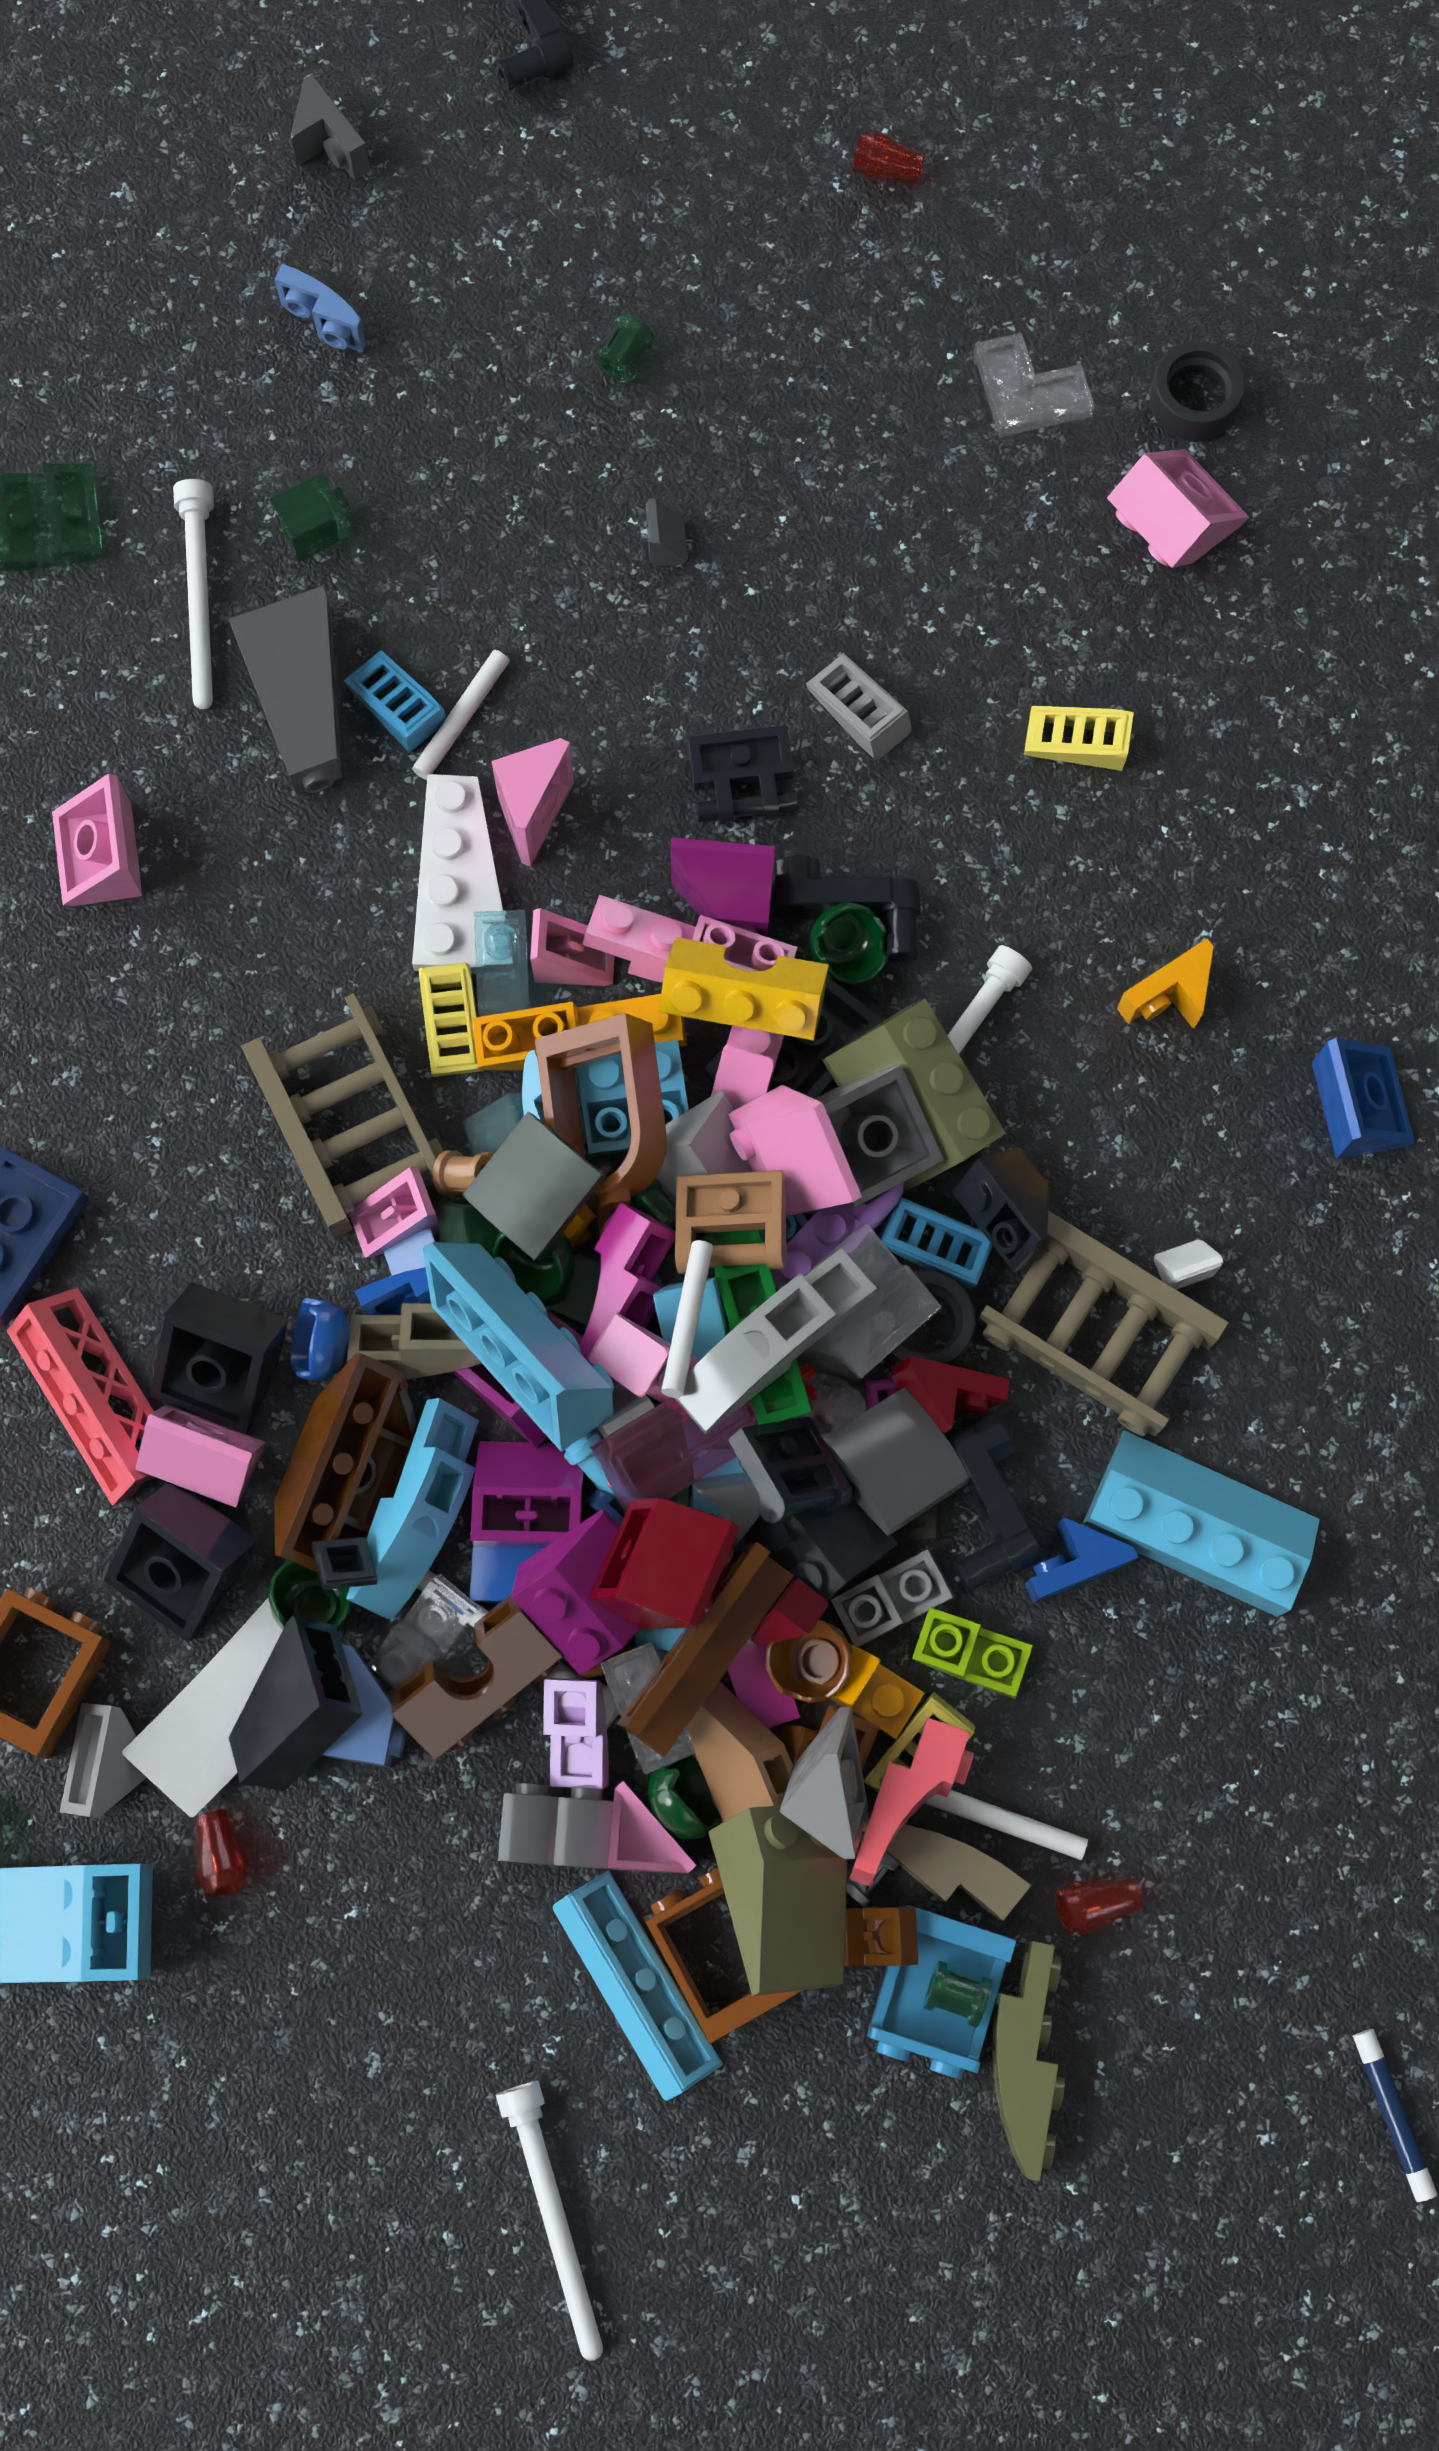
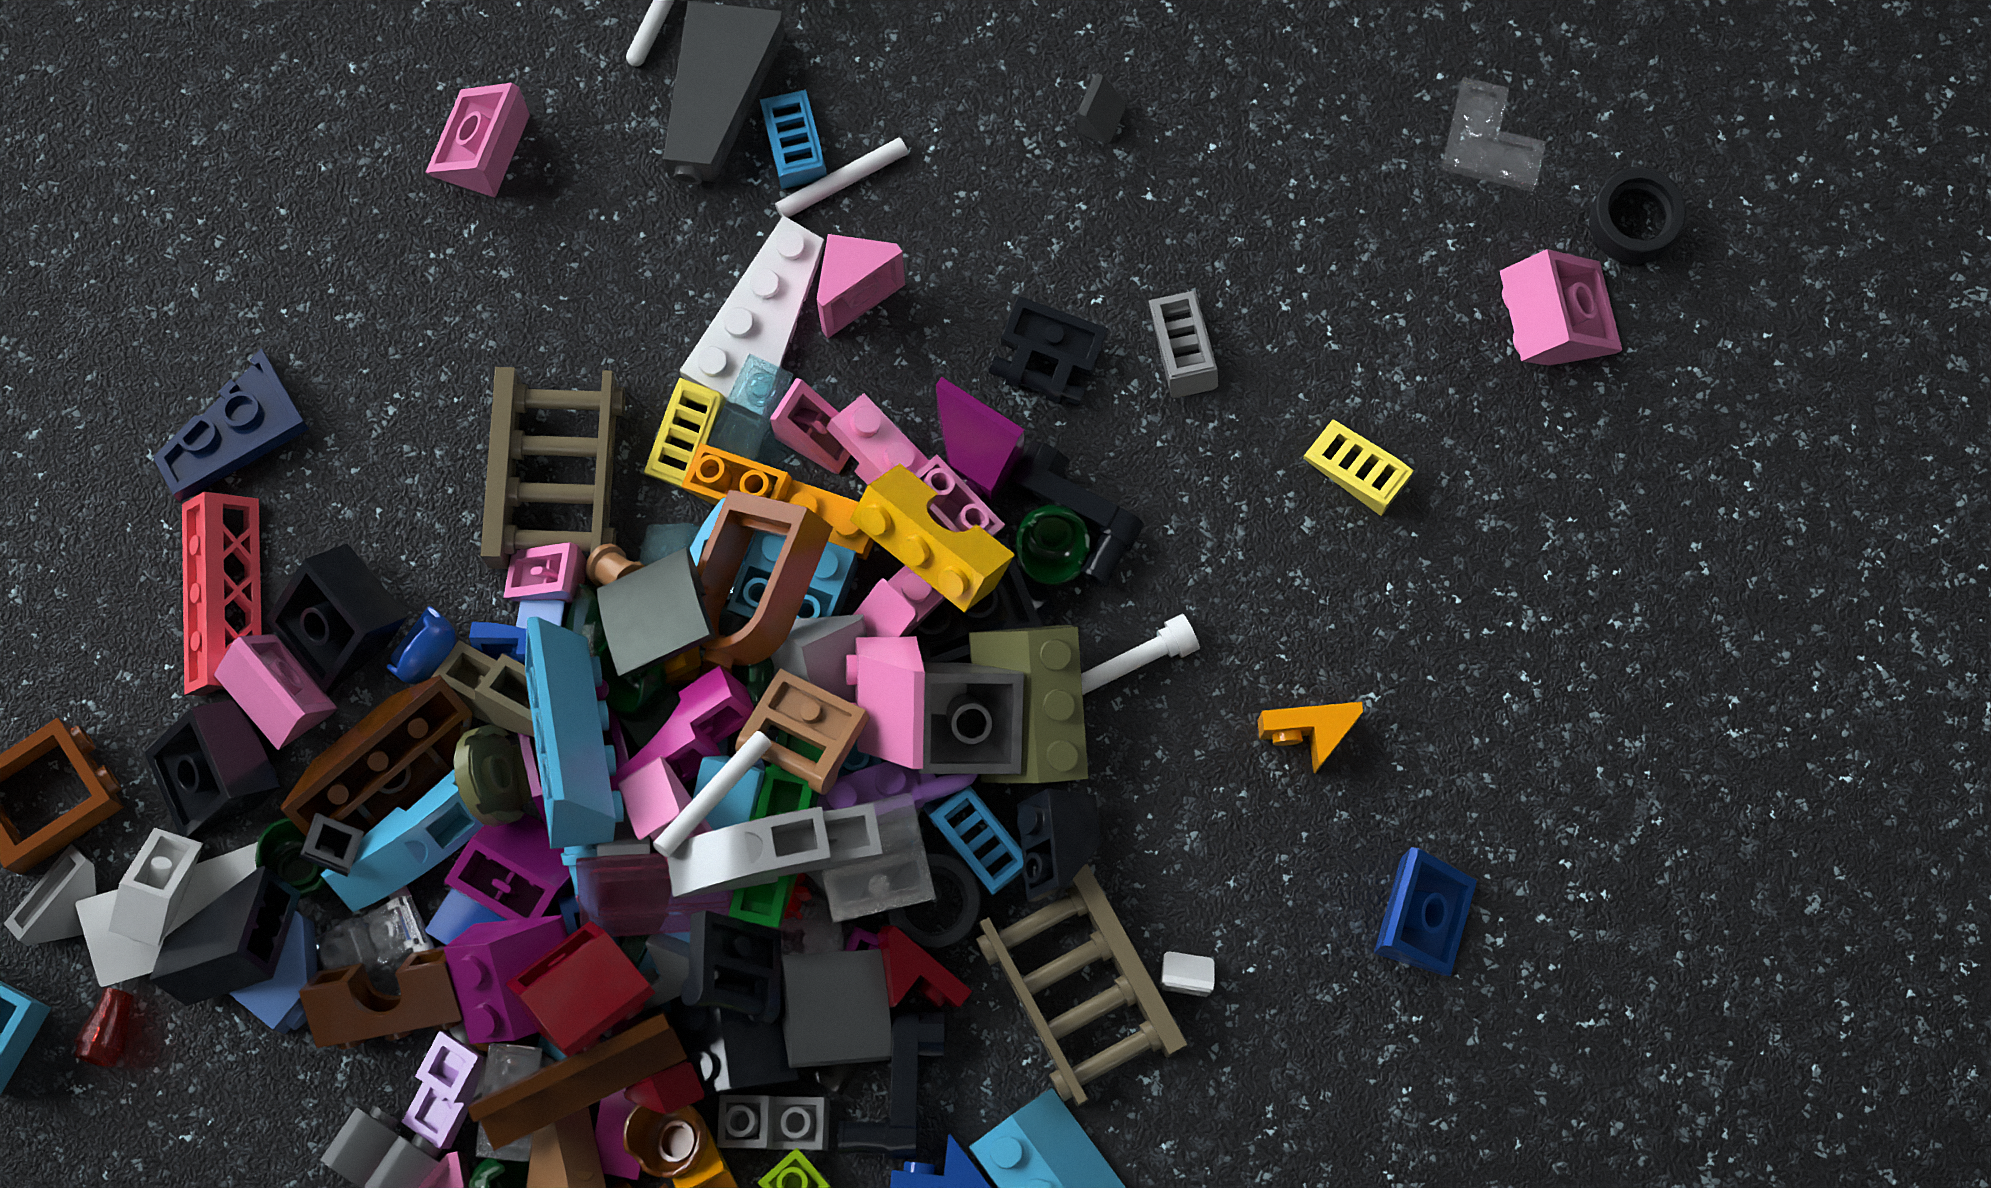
camera: 30 degrees right, 0 degrees up
none -> white slope [109,828,203,947]
none -> olive tile [454,724,531,827]

